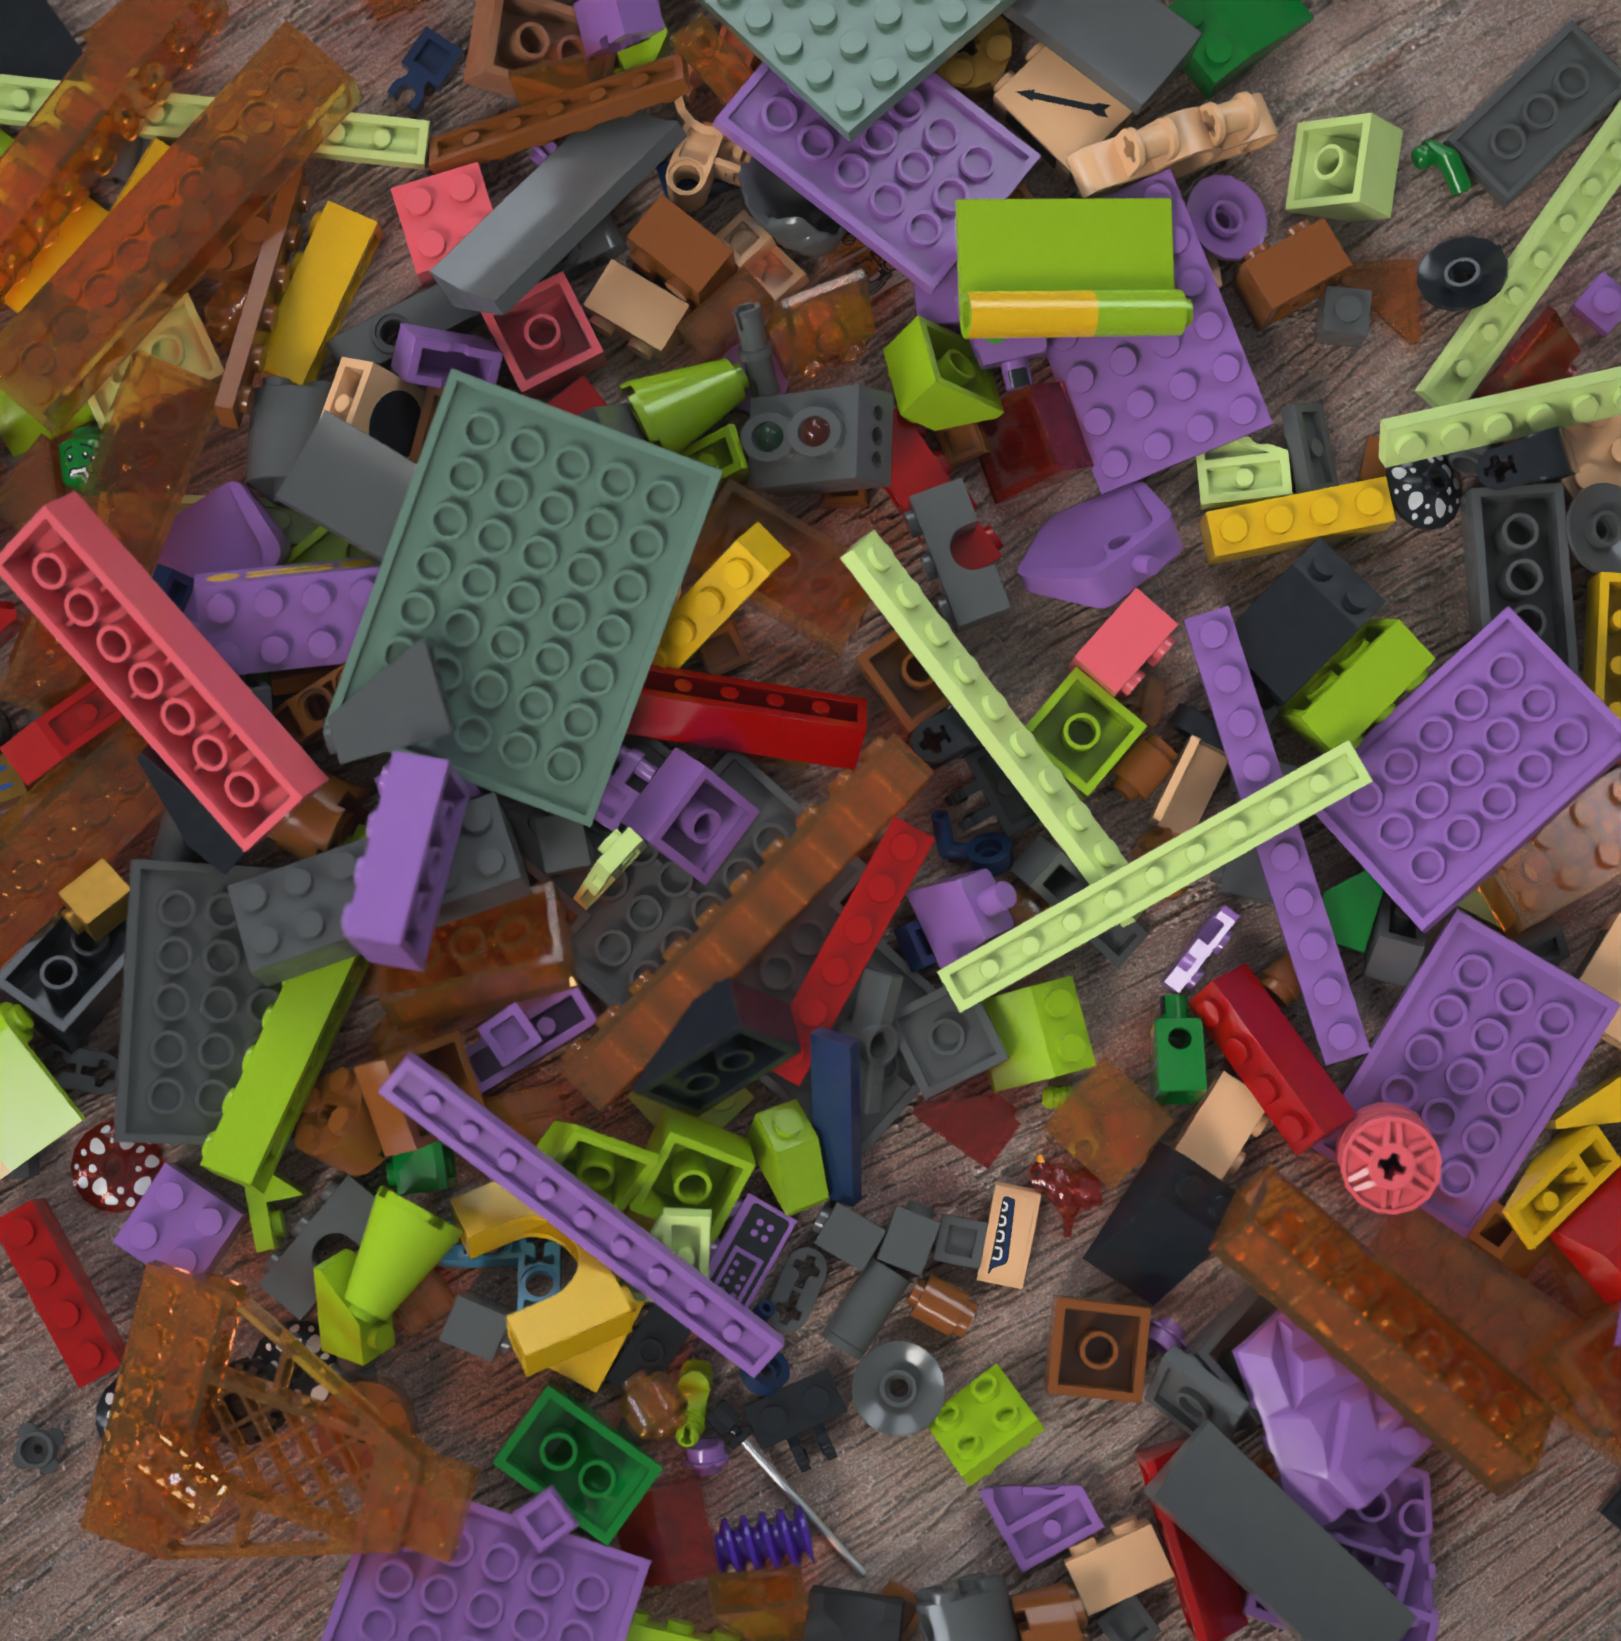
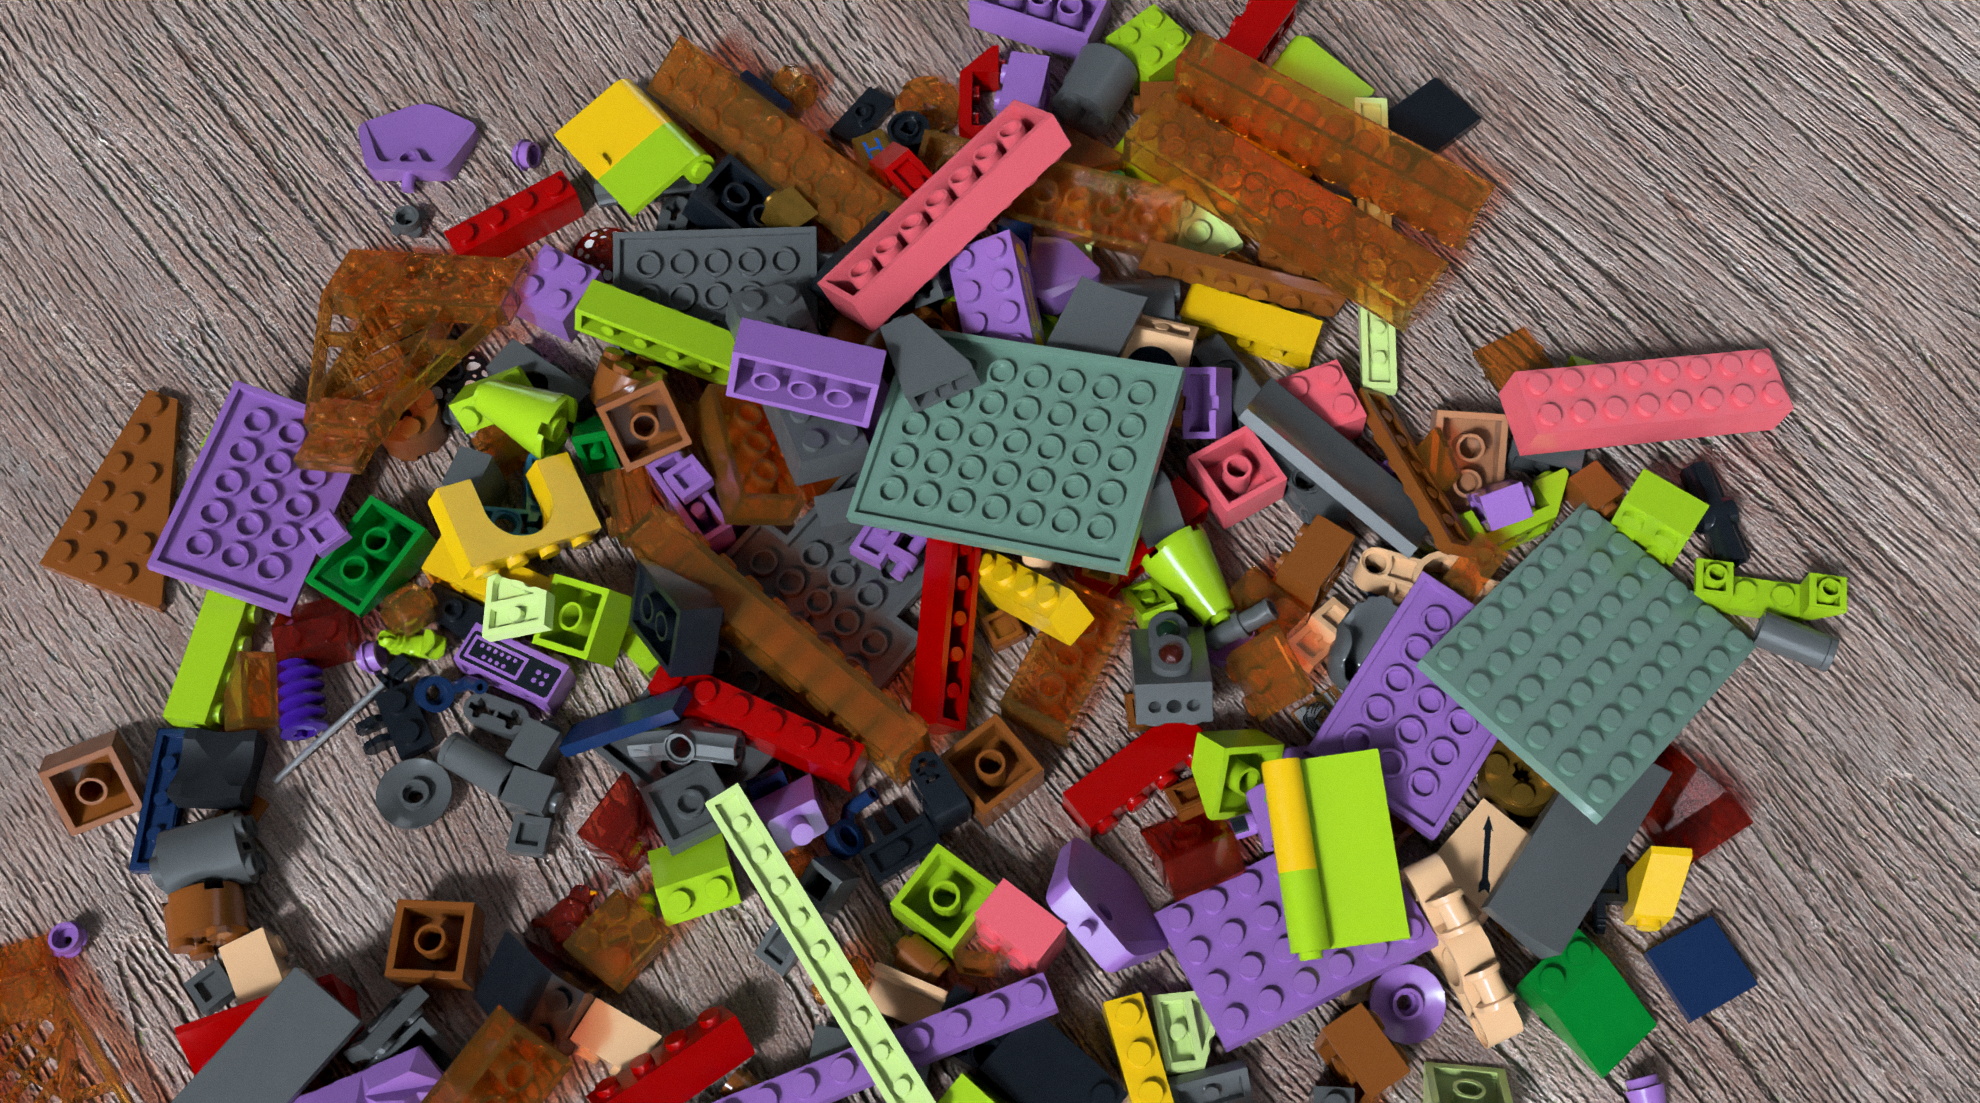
camera: 90 degrees right, 20 degrees down
lime slope [244,1170,310,1253] -> none
medium lavender plate [378,1051,785,1378] -> none
dark blue plate [387,26,465,115] -> none
lime slope [536,1121,660,1213] -> none
yellowish green wing [573,827,647,911] -> none
light nougat brick [583,259,691,362] -> none
medium lavender slope [620,747,761,886] -> none
lime slope [745,1098,829,1217] -> none
yellowish green plate [840,530,1145,927] -> none
dark grey arch [903,477,1011,633] -> none
dark orange brick [906,1274,979,1338] -> none
lime plate [927,1363,1046,1487] -> none
light nougat slope [977,1181,1041,1289] -> none
medium lavender wing [978,1483,1105,1573] -> none
medium lavender plate [1148,1317,1188,1356] -> none
green torso [1149,994,1207,1106] -> none
medium lavender wing [1159,905,1240,994] -> none

